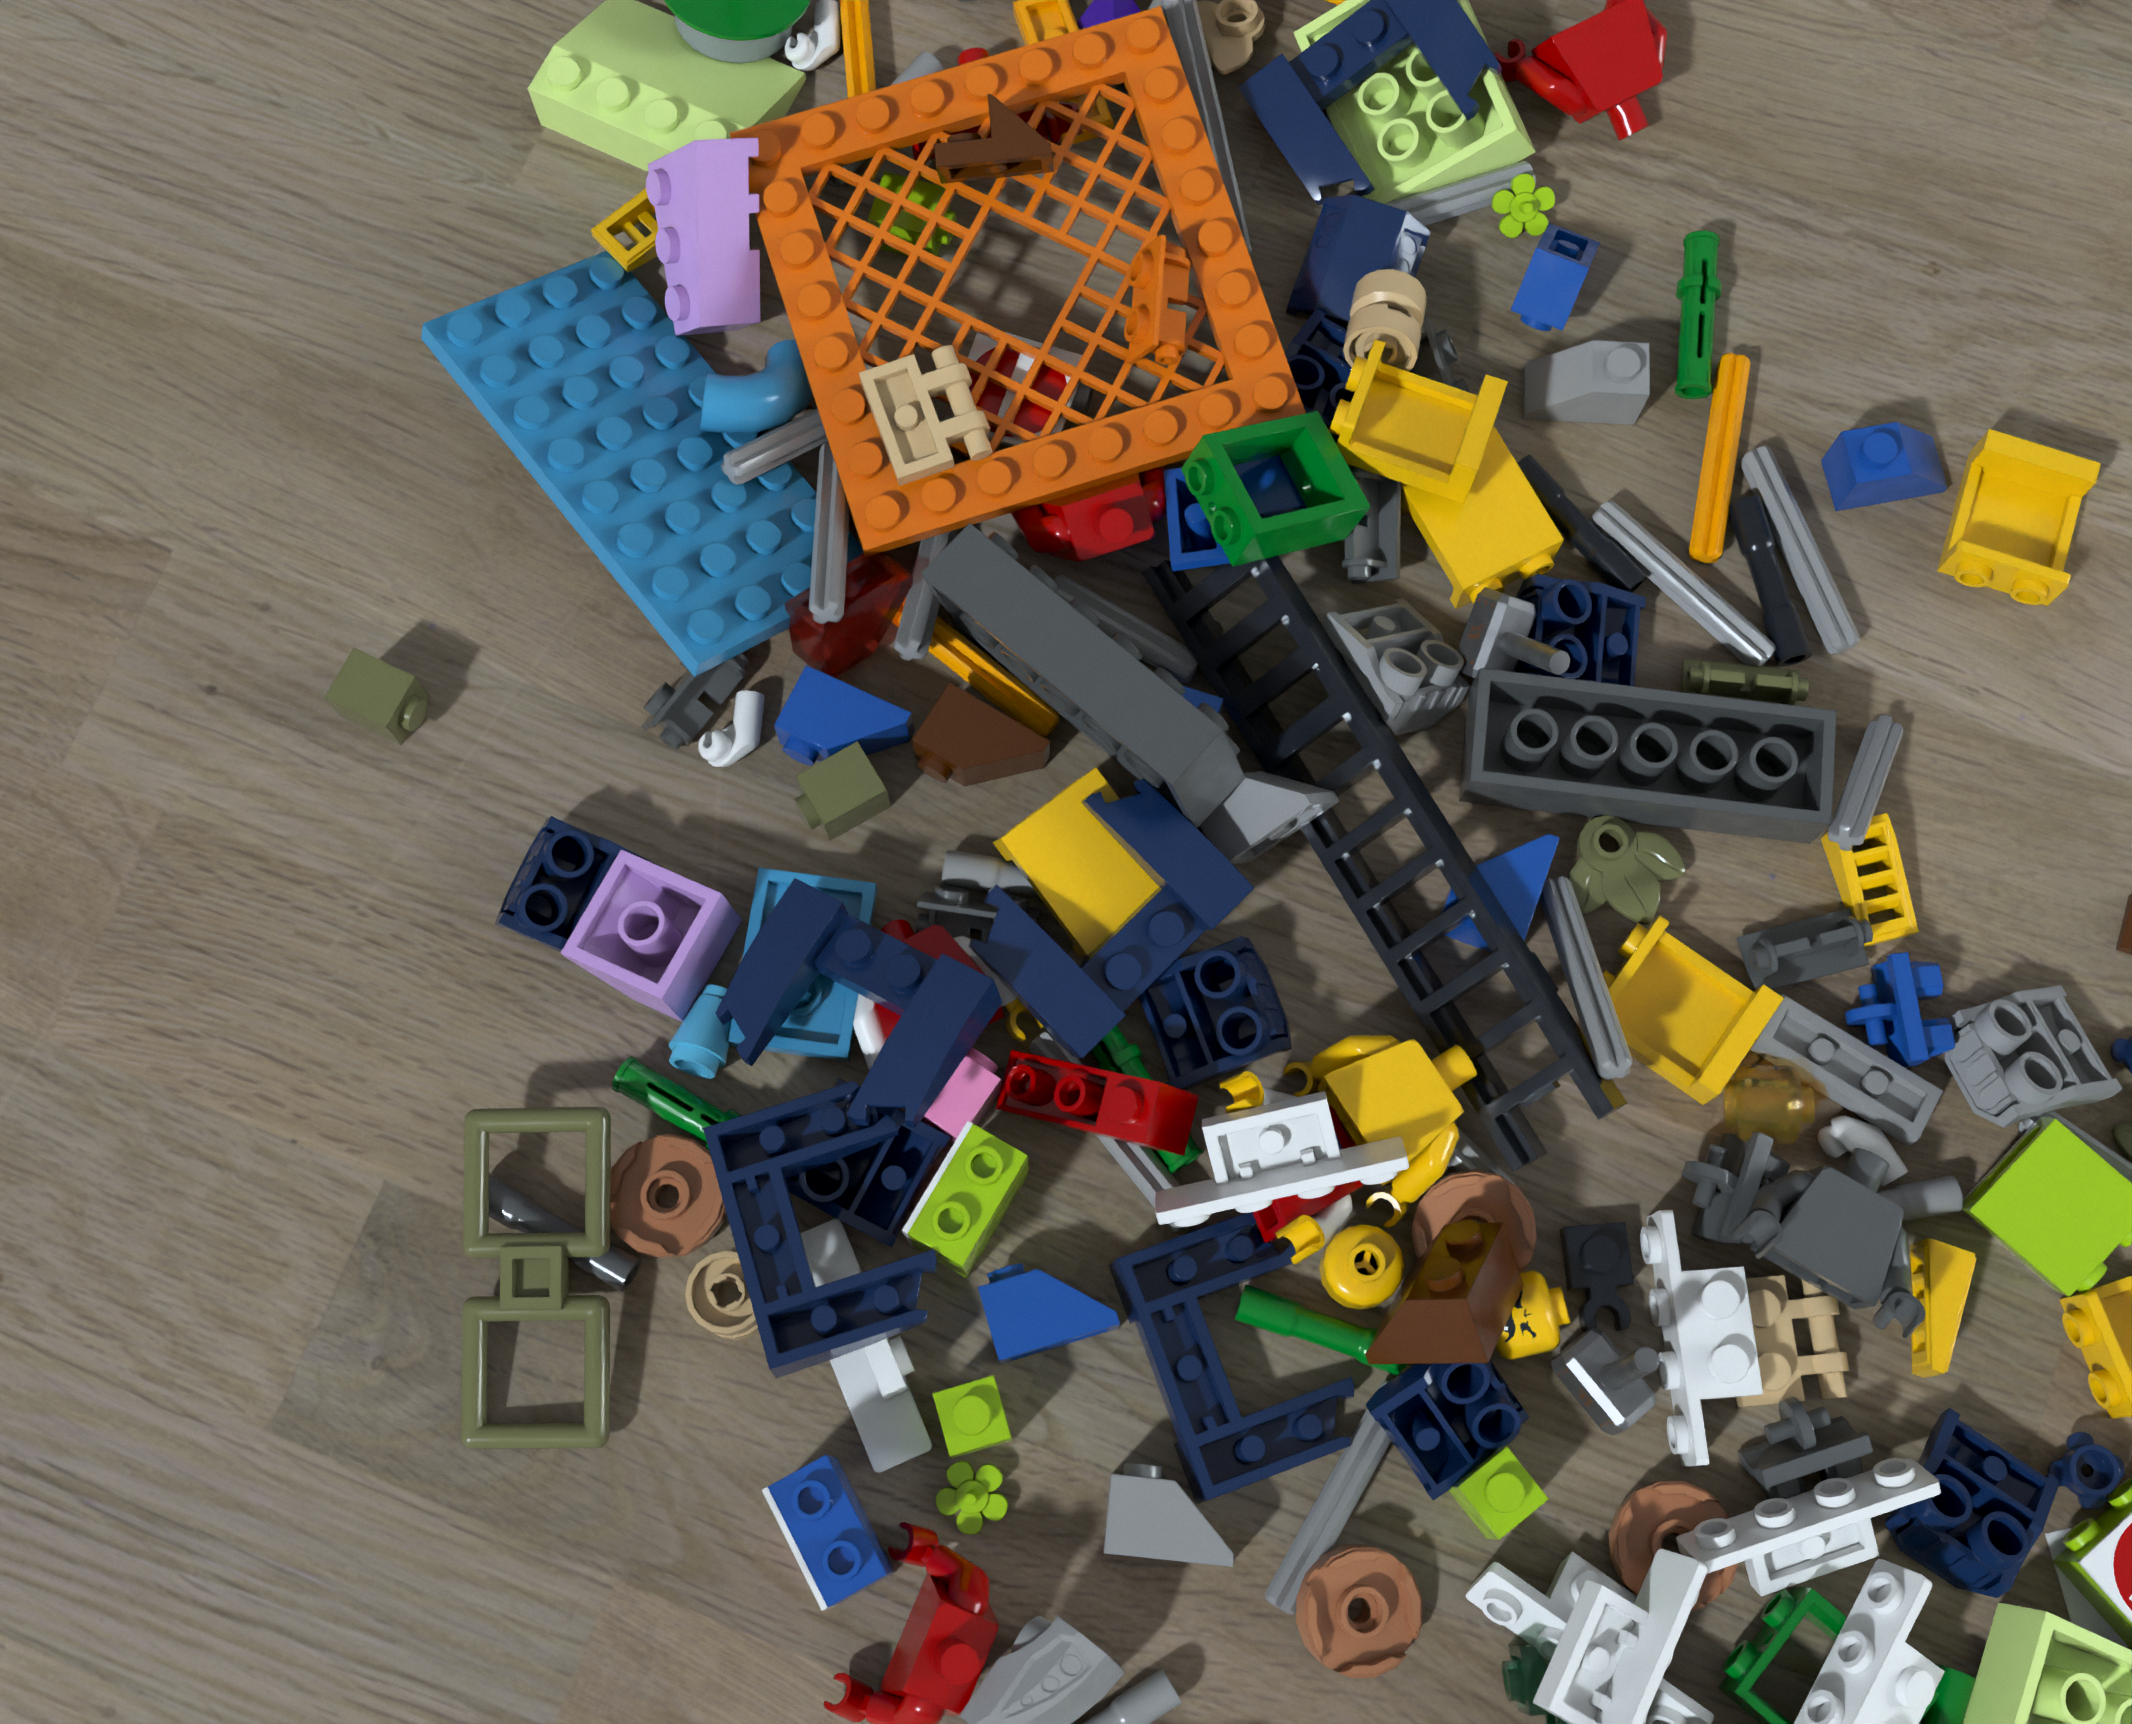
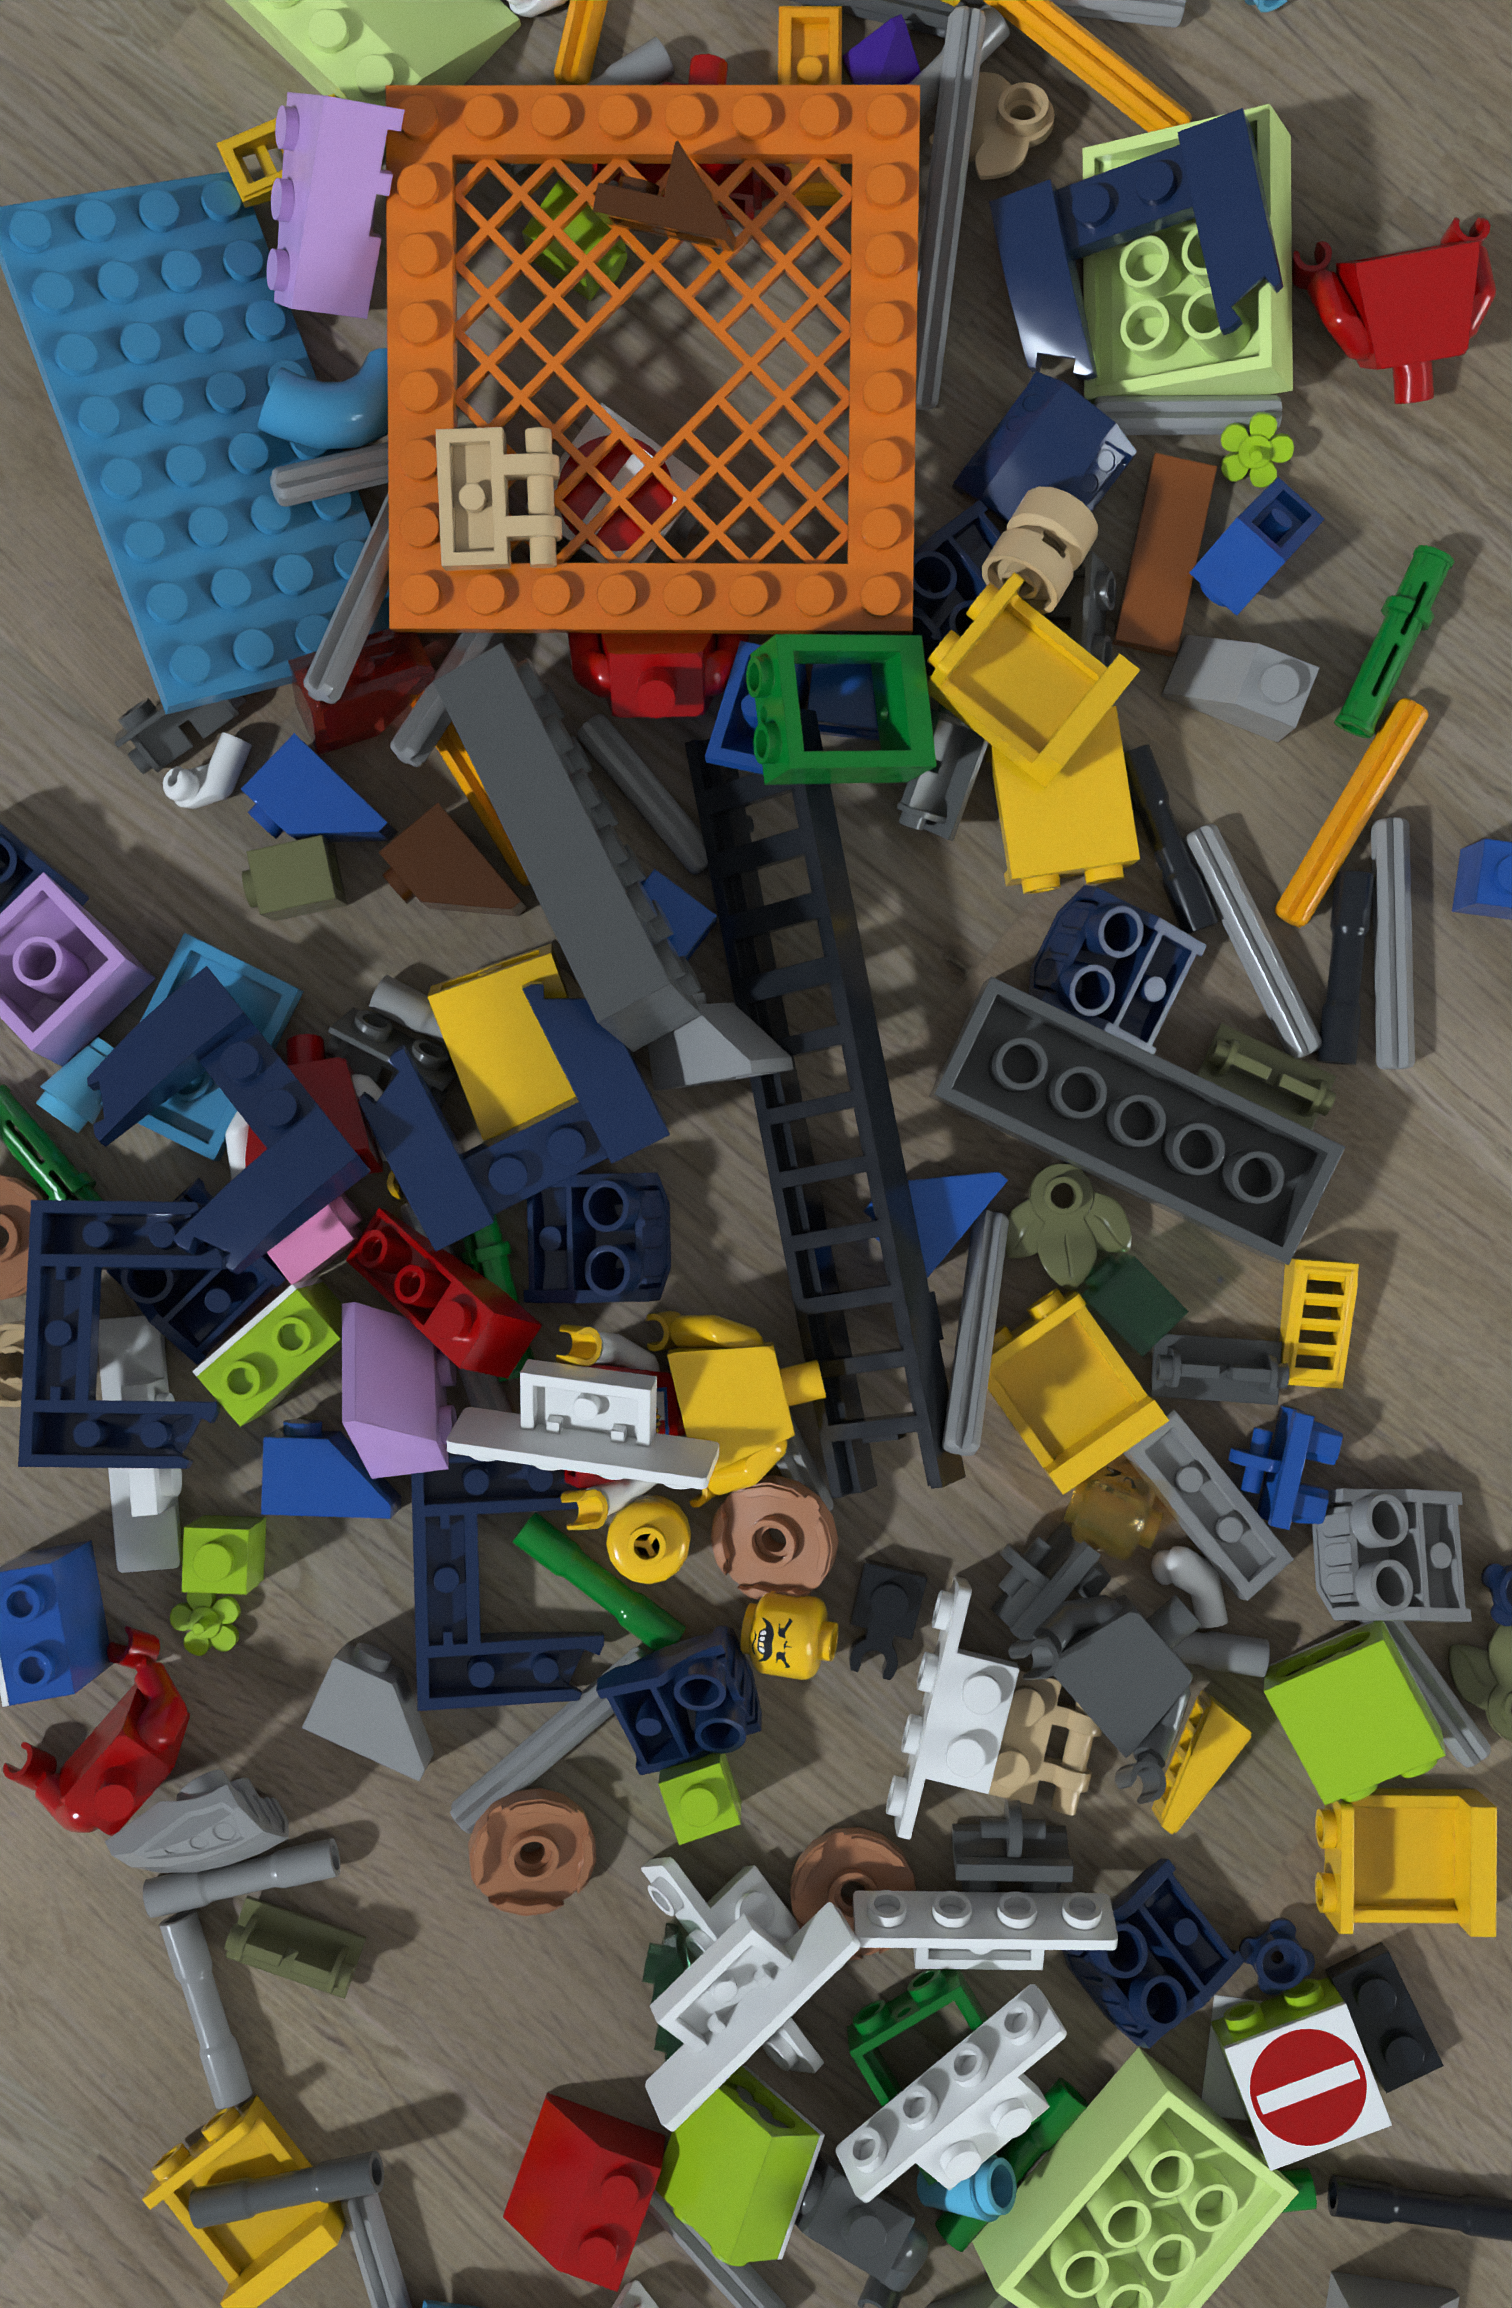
camera: 20 degrees right, 15 degrees up
orange hinge [1124,234,1191,365] -> none
light grey slope [1322,598,1470,736] -> none
reddish brown slope [1365,1220,1524,1364] -> none
flat silver piece [1457,587,1570,678] -> none
flat silver piece [1551,1328,1660,1436] -> none
light grey axle [1827,715,1904,851] -> none
none -> lavender slope [342,1302,457,1479]
none -> clear green brick [1081,1253,1189,1357]
none -> dark orange tile [1112,453,1217,657]

